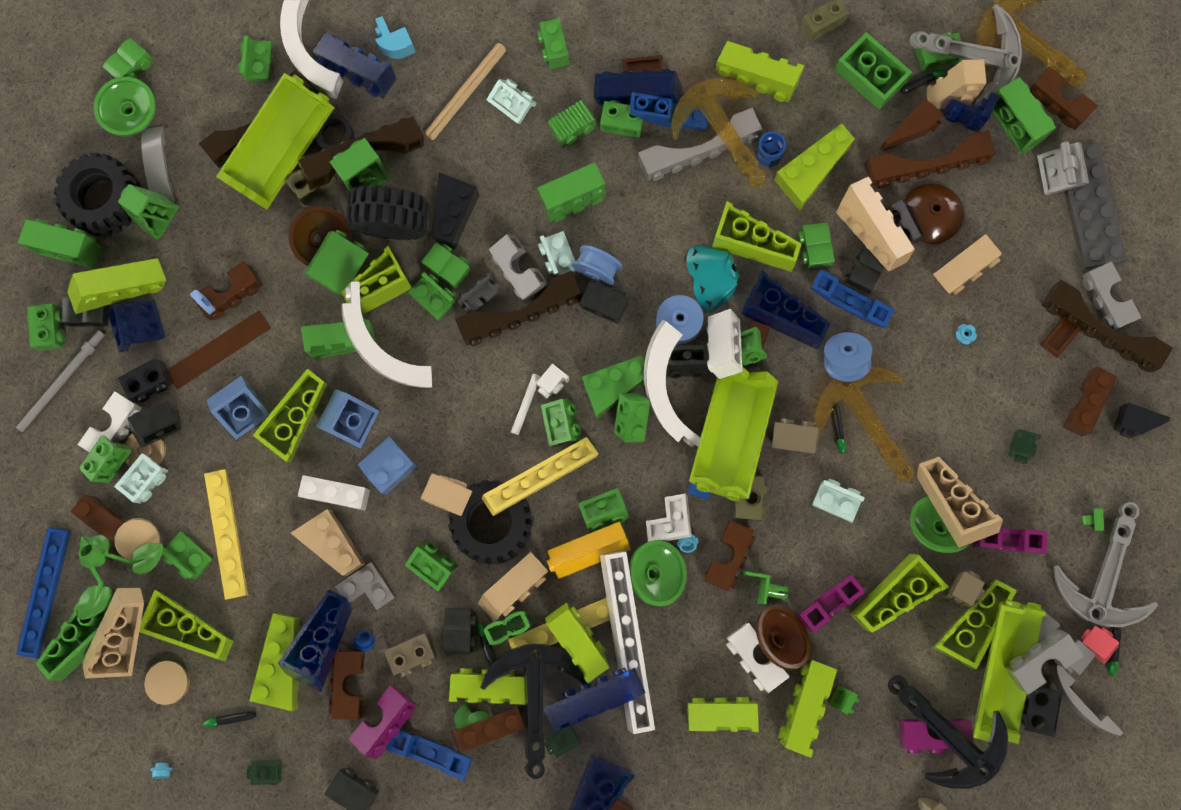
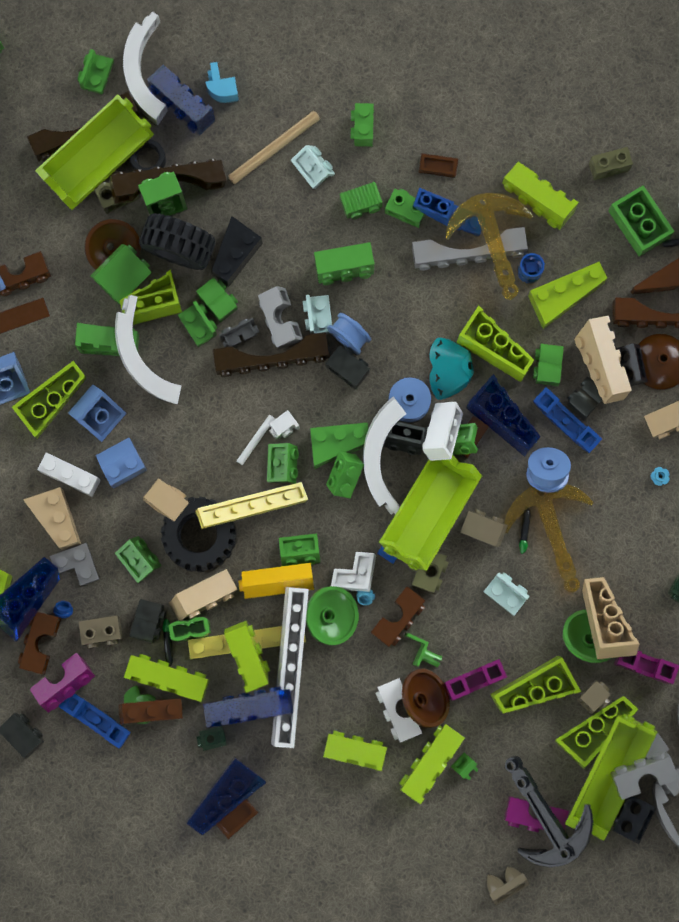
camera: 10 degrees right, 0 degrees up
black piece [480,643,587,779] -> none
clear blue wedge [593,69,683,105] -> none

